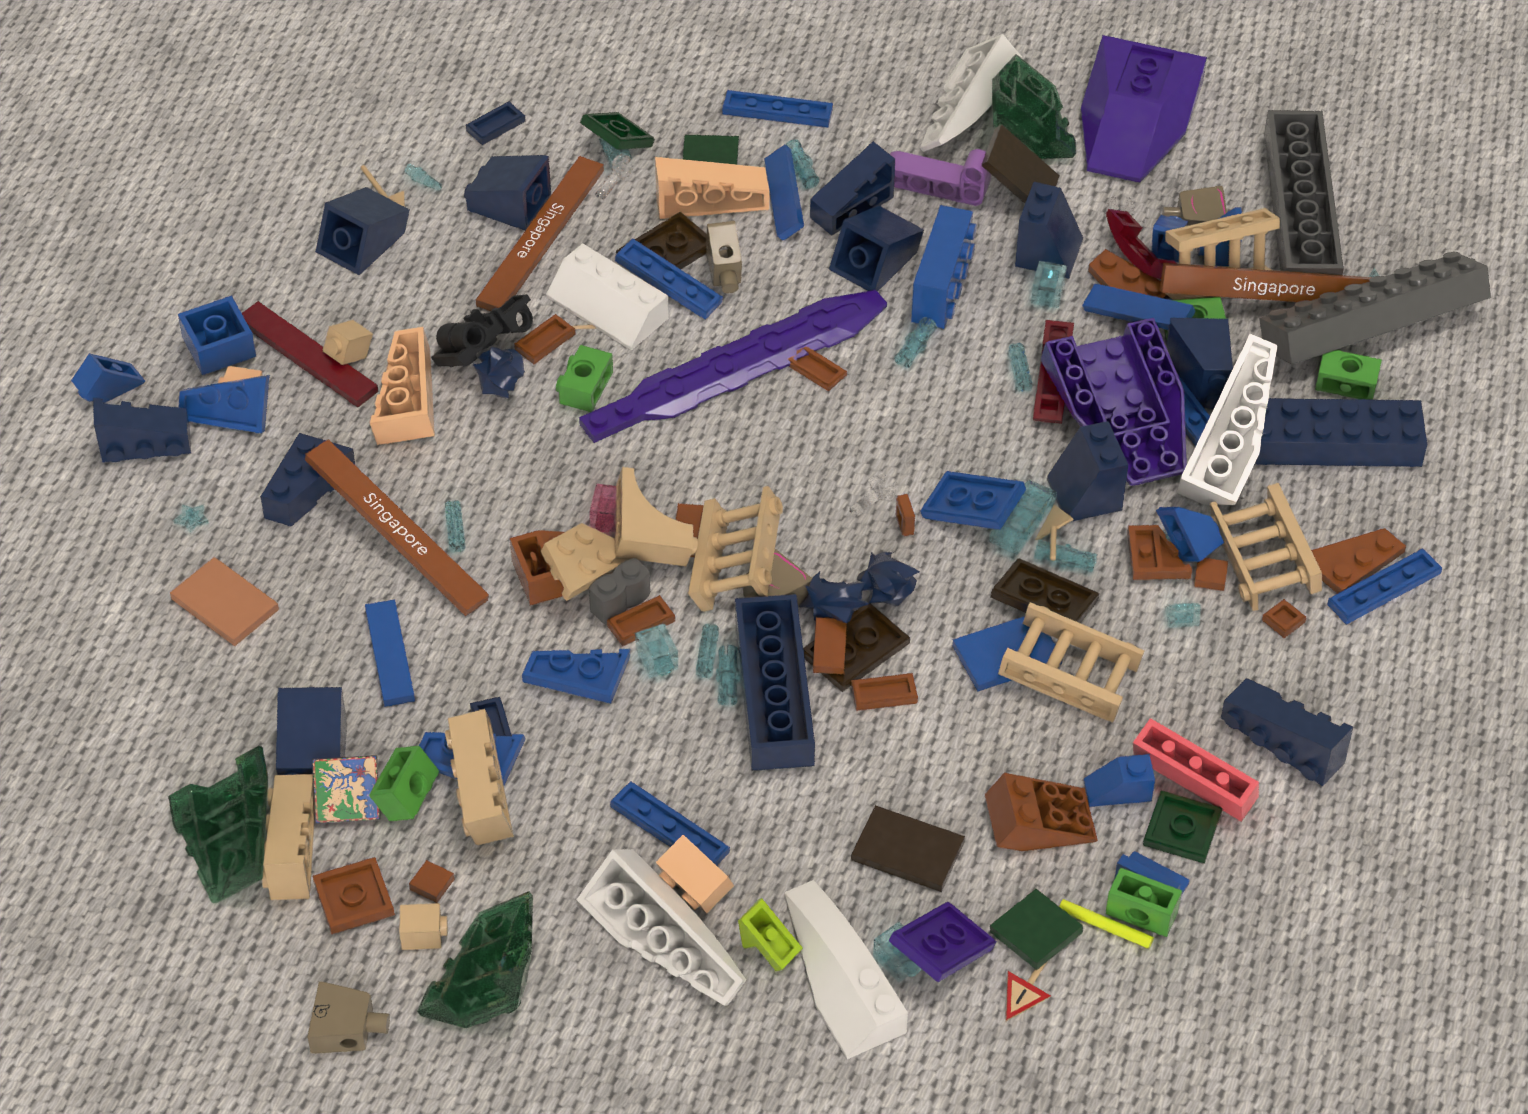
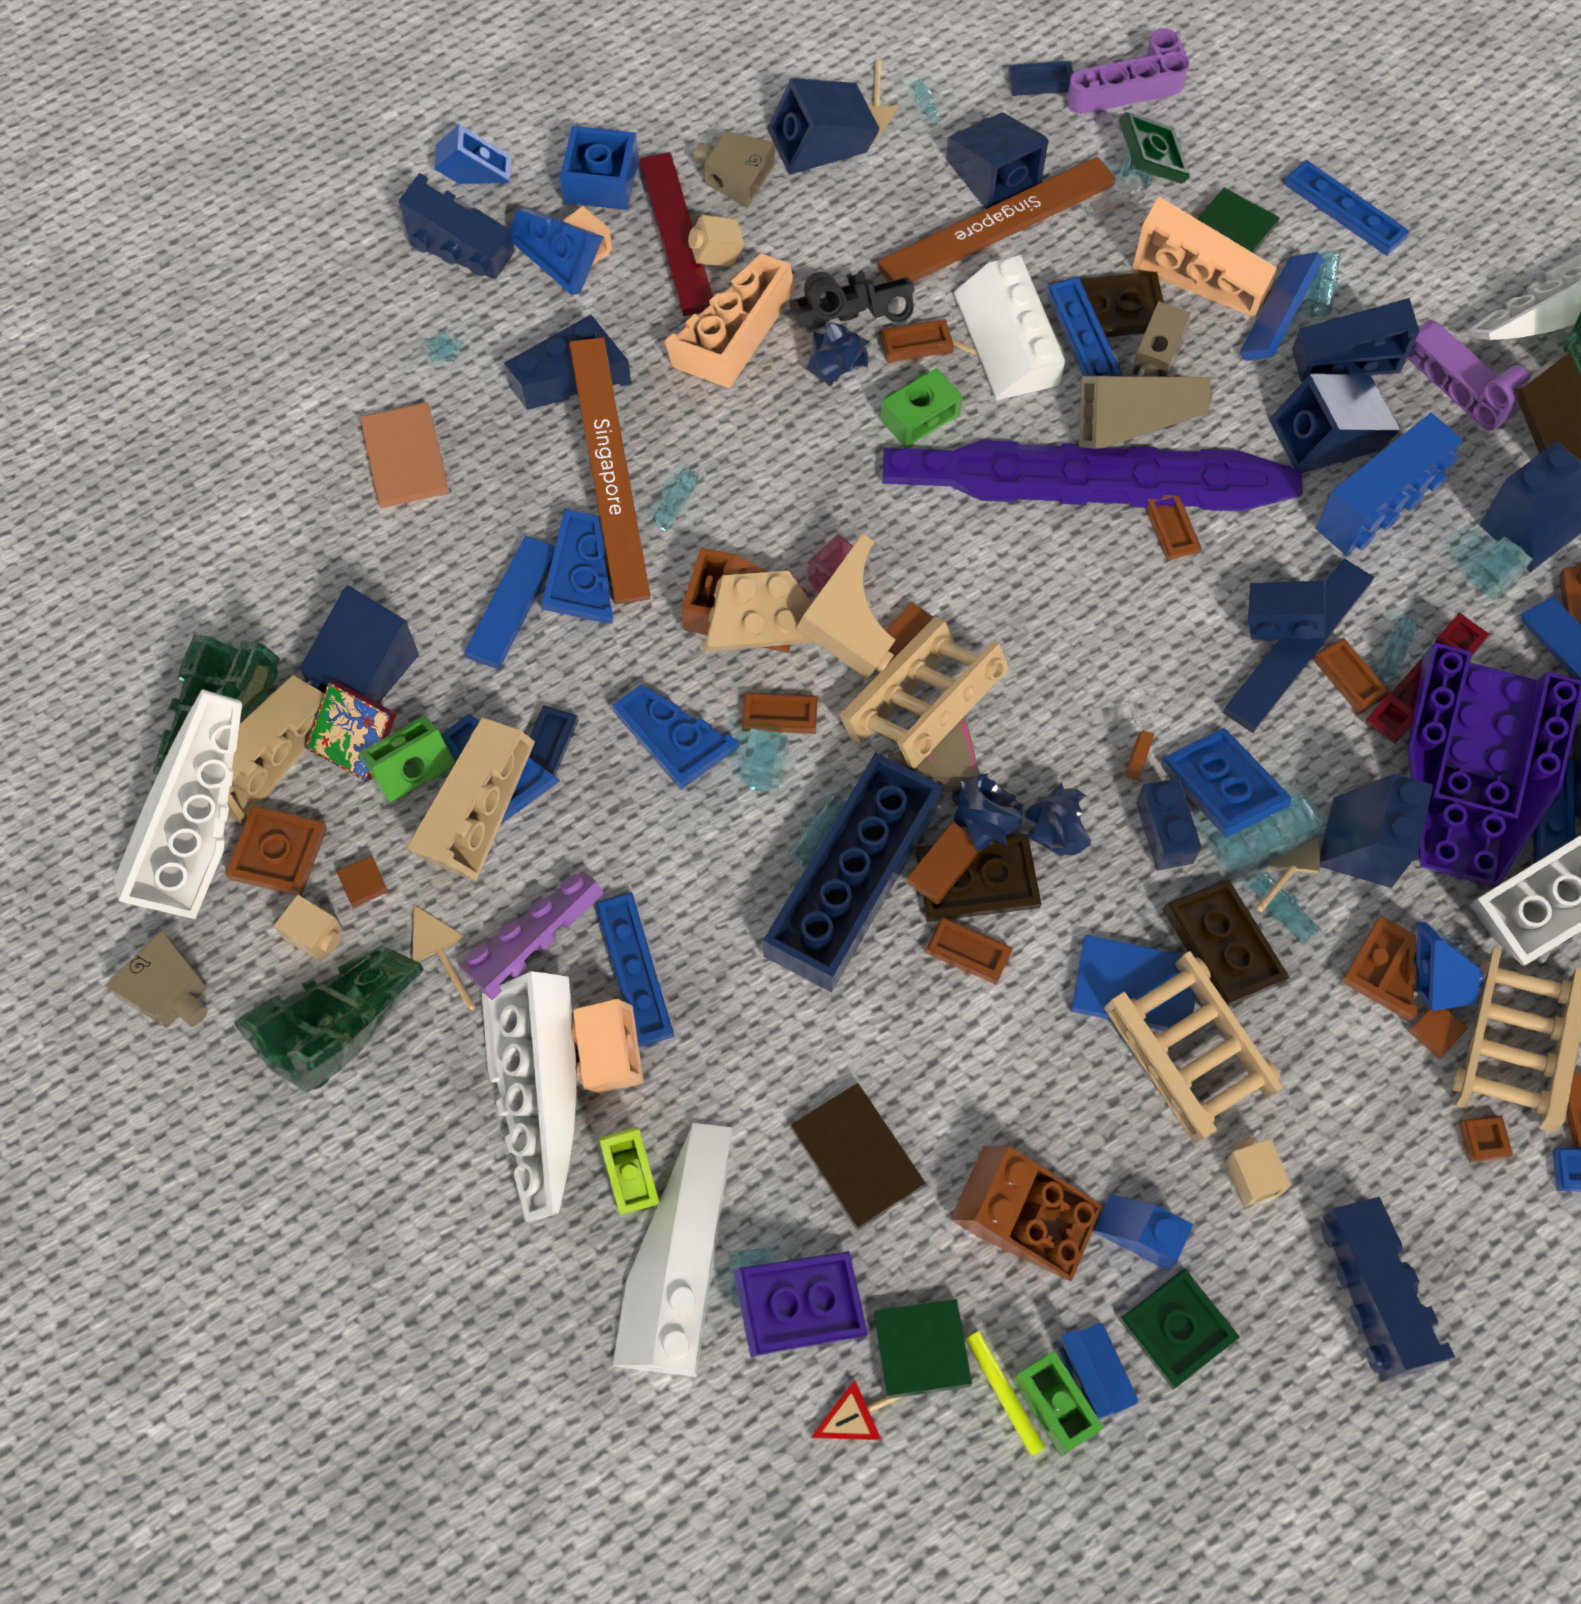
camera: 35 degrees right, 15 degrees up
dark grey brick [589,558,651,624] -> none
clear light blue axle [696,623,719,679] -> none
clear light blue pin [894,317,937,368] -> none
coral brick [1133,718,1259,822] -> none
clear light blue slope [1165,602,1201,628] -> none
none -> white wedge [114,690,242,919]
none -> tan piece [413,904,475,1010]
none -> medium lavender wing [458,871,604,1001]
none -> blue wing [542,509,613,624]
none -> dark tan torso [694,132,775,208]
none -> medium lavender beam [1066,28,1190,114]
none -> dark tan slope [1079,376,1212,448]
none -> dark blue brick [1136,778,1202,871]
none -> dark blue tile [1223,558,1375,733]
none -> tan brick [1225,1138,1291,1207]
none -> dark blue brick [1248,580,1327,641]
none -> dark orange tile [1313,637,1390,714]

